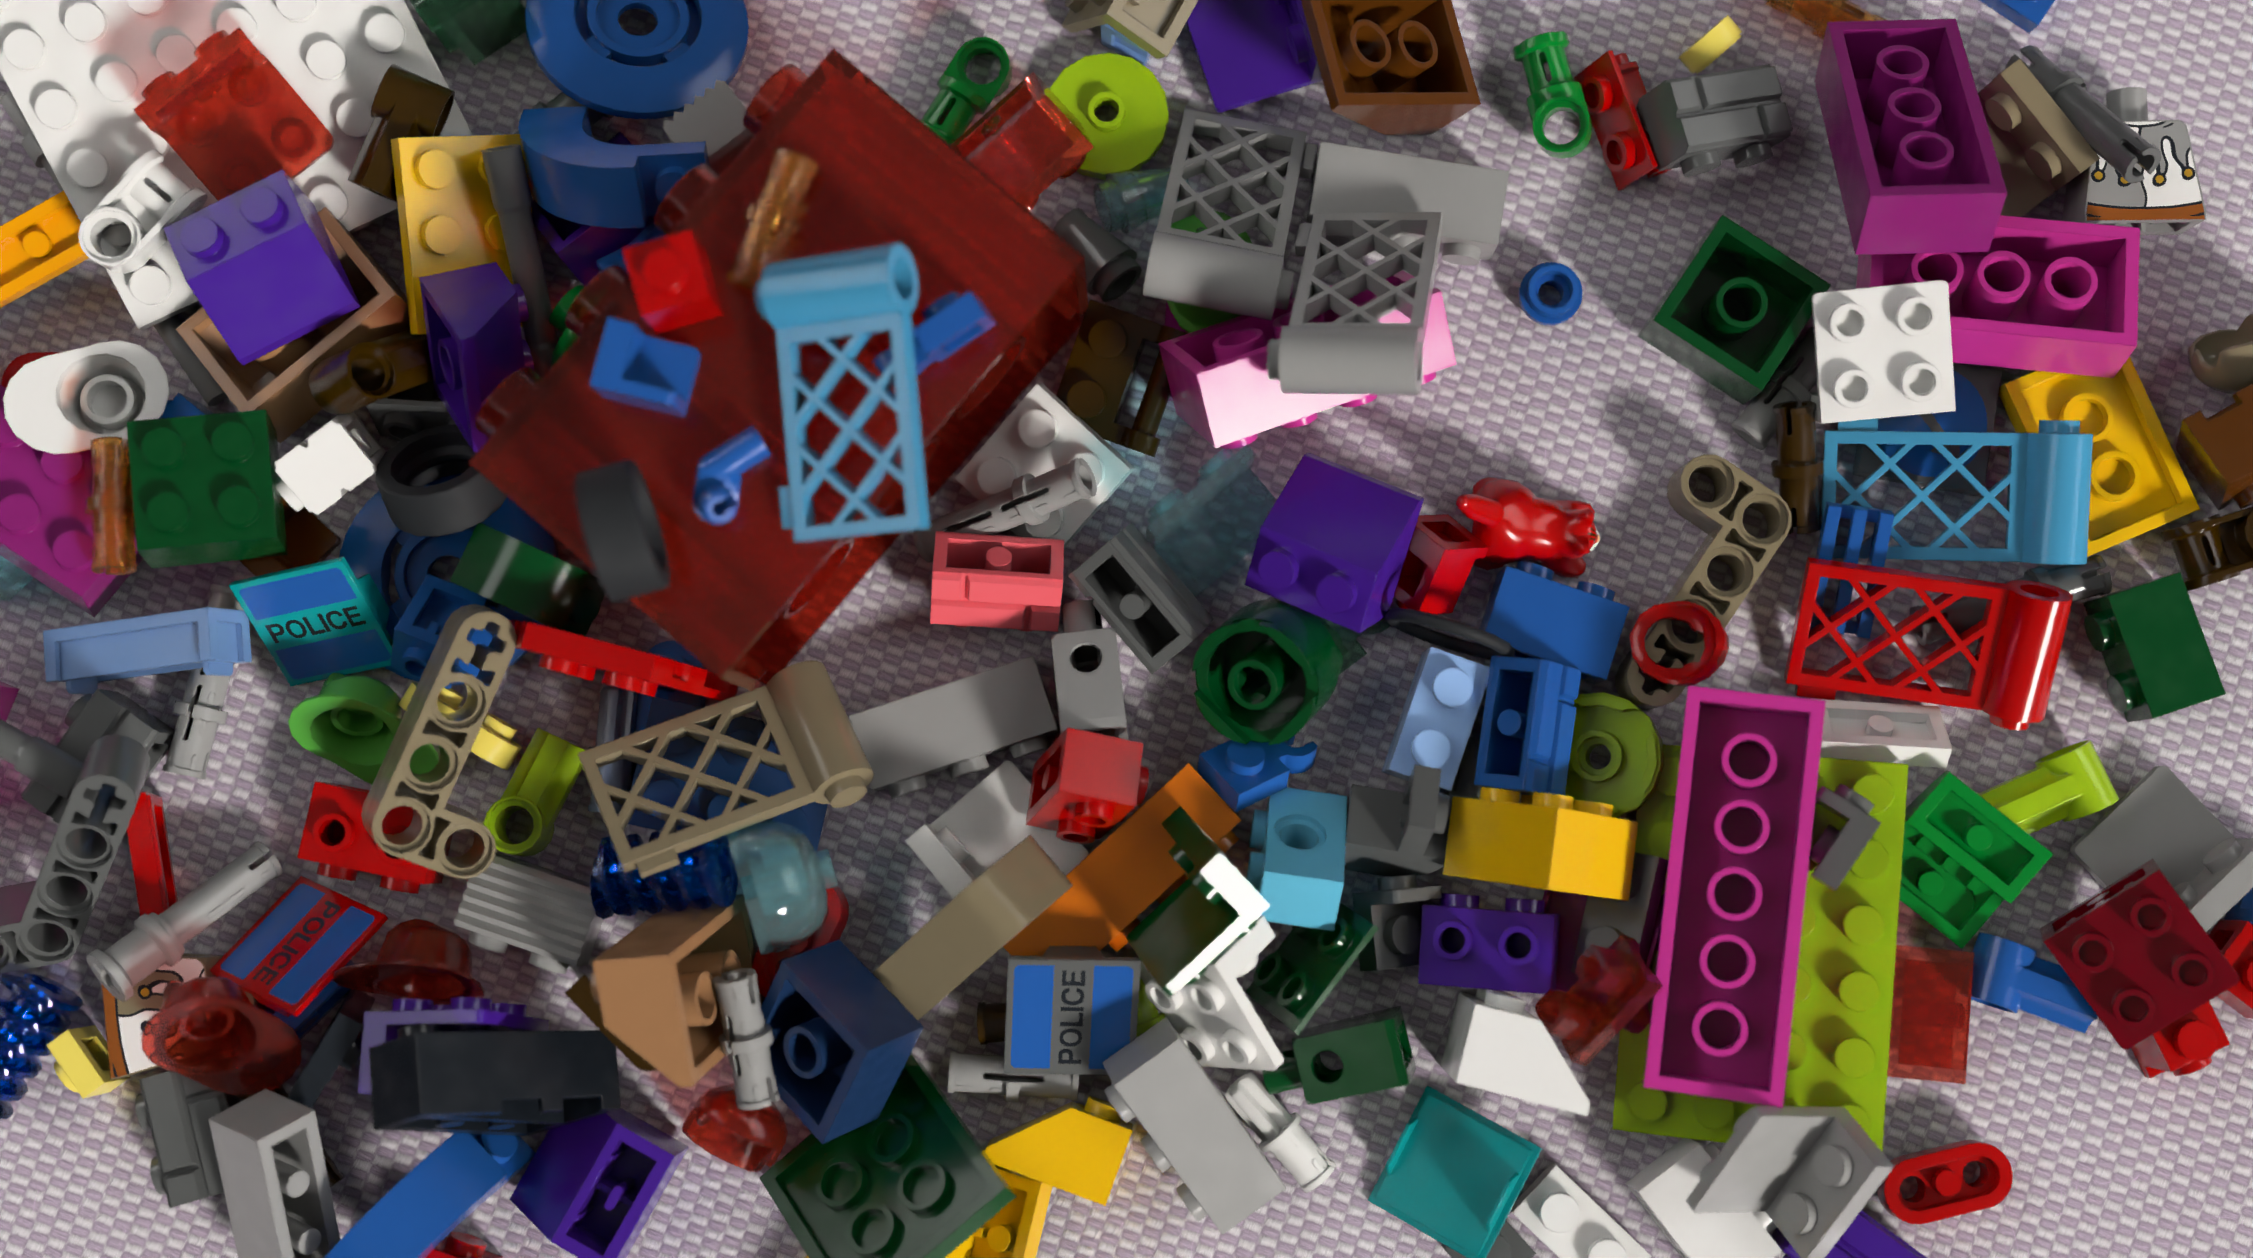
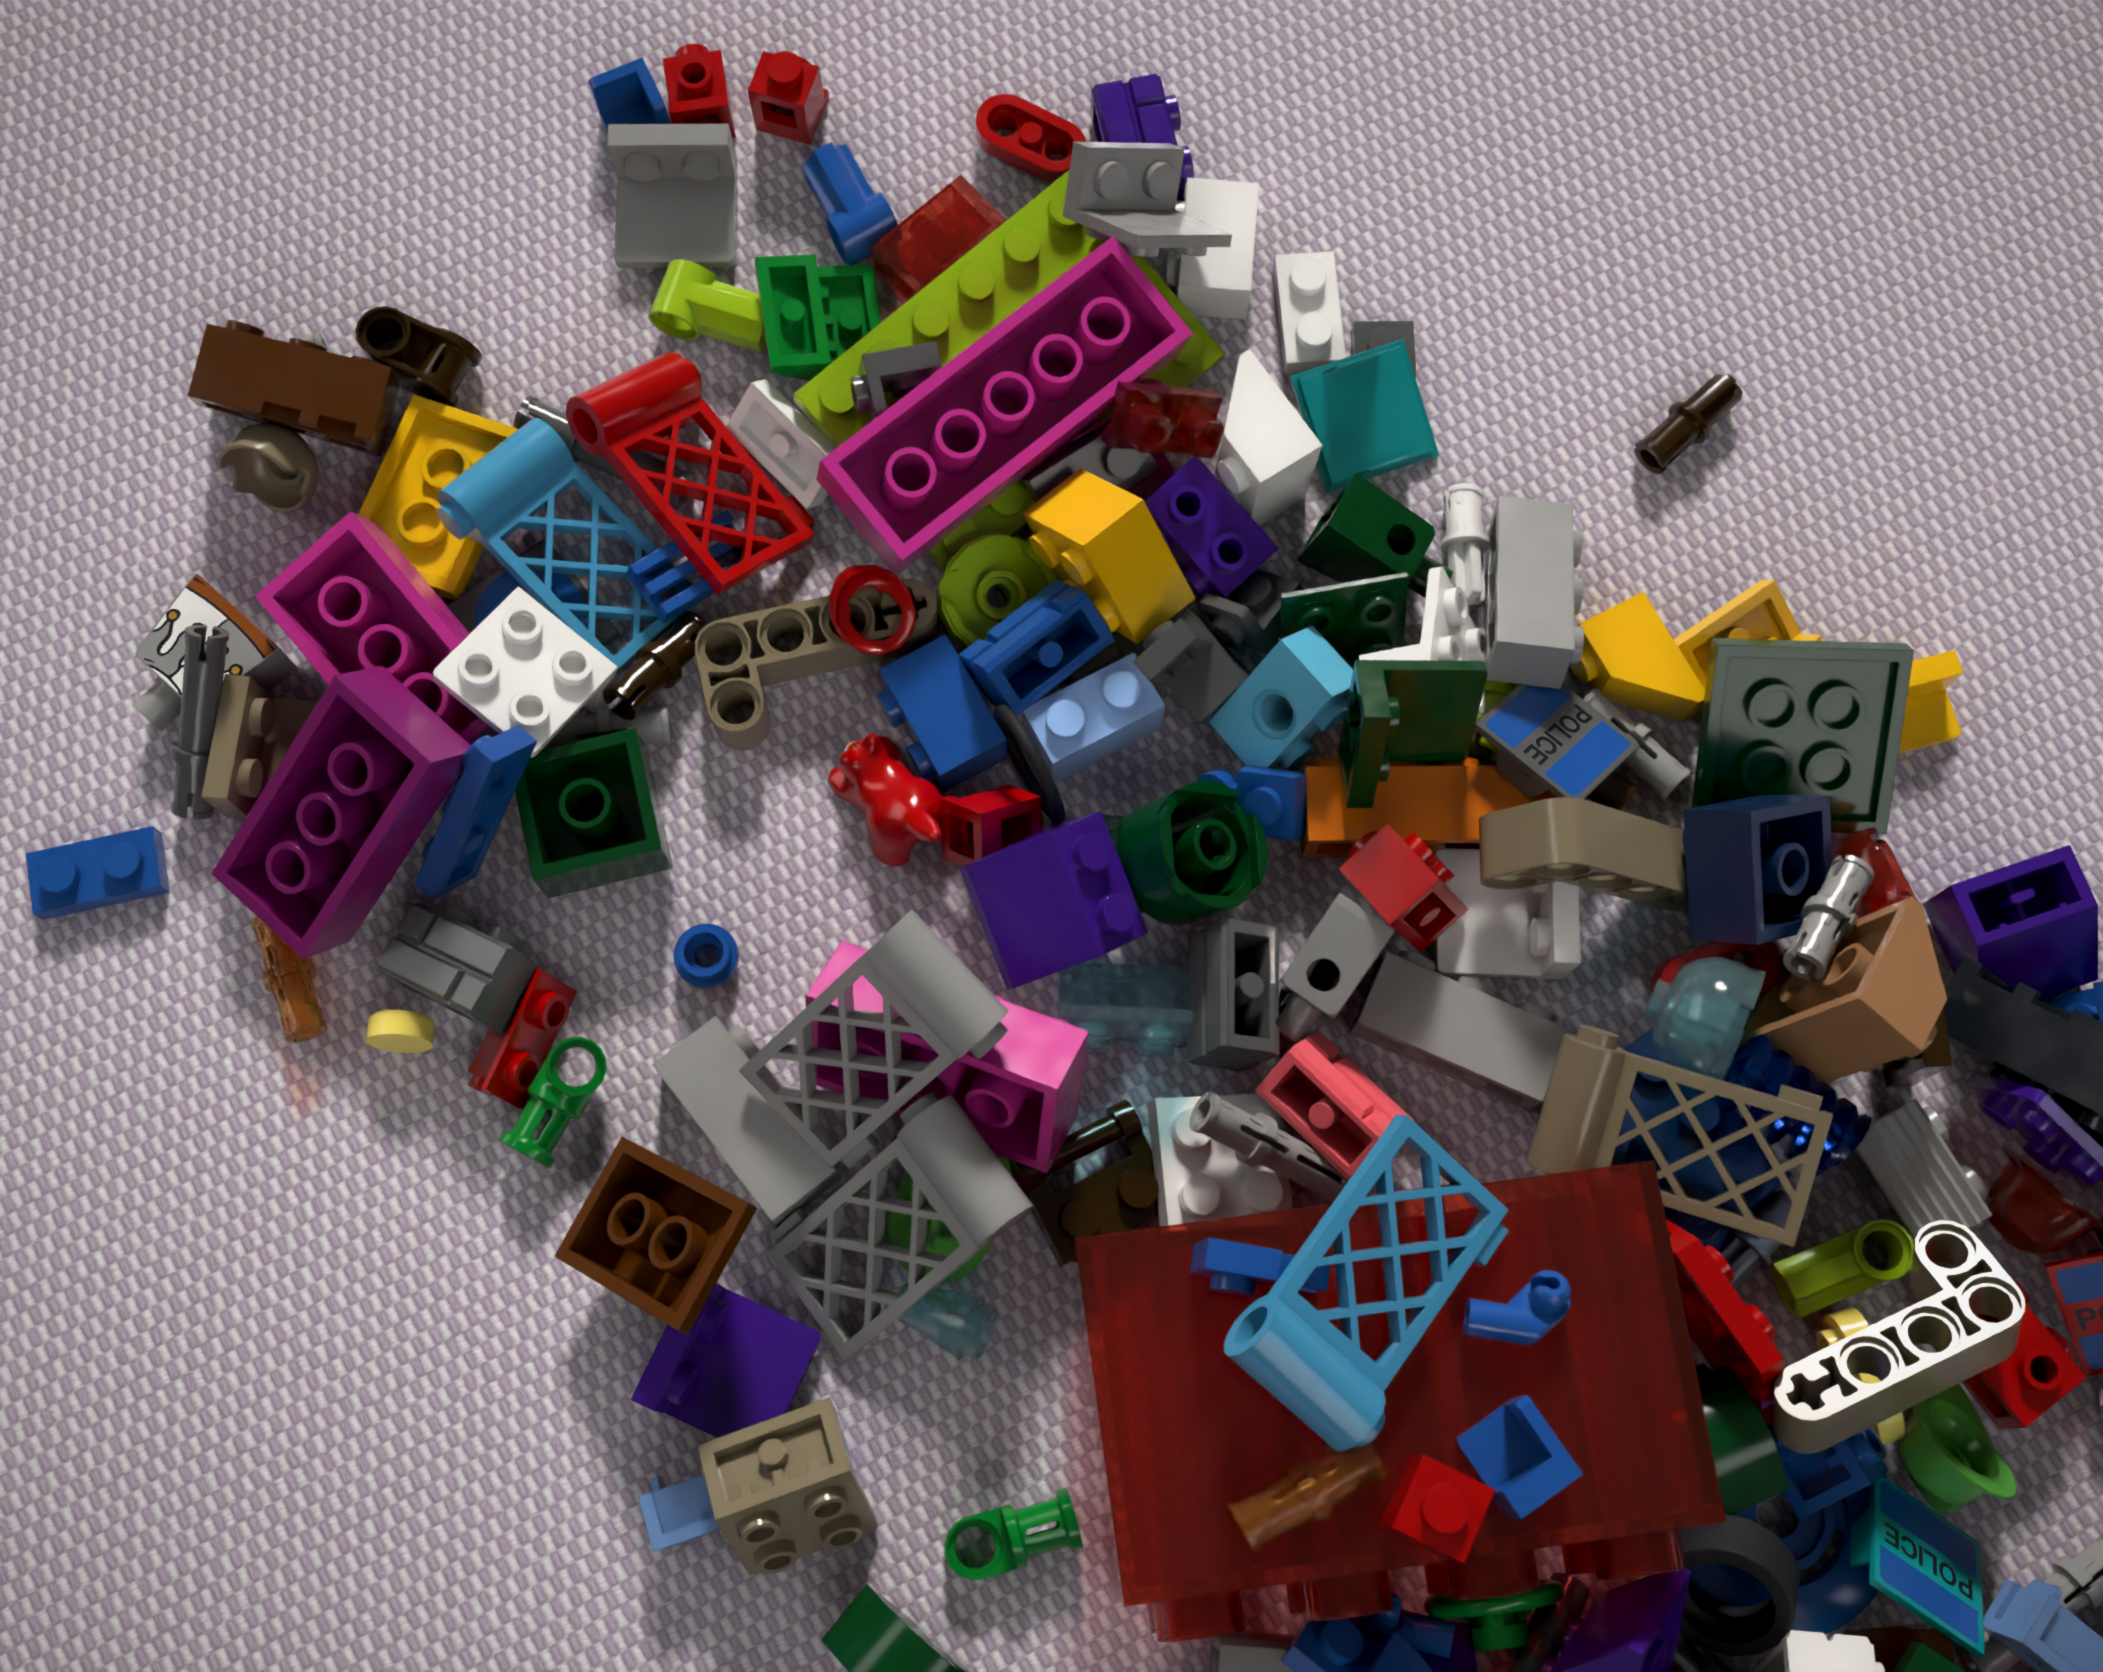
camera: 140 degrees left, 10 degrees down
black tyre [574,459,670,602] -> none
clear red brick [939,71,1094,231] -> none
lime plate [1044,52,1169,180] -> none
dark grey cone [1053,208,1142,302] -> none
dark red bracket [2040,859,2240,1049] -> none
dark green brick [2083,572,2226,722] -> none
none -> blue plate [414,725,537,901]

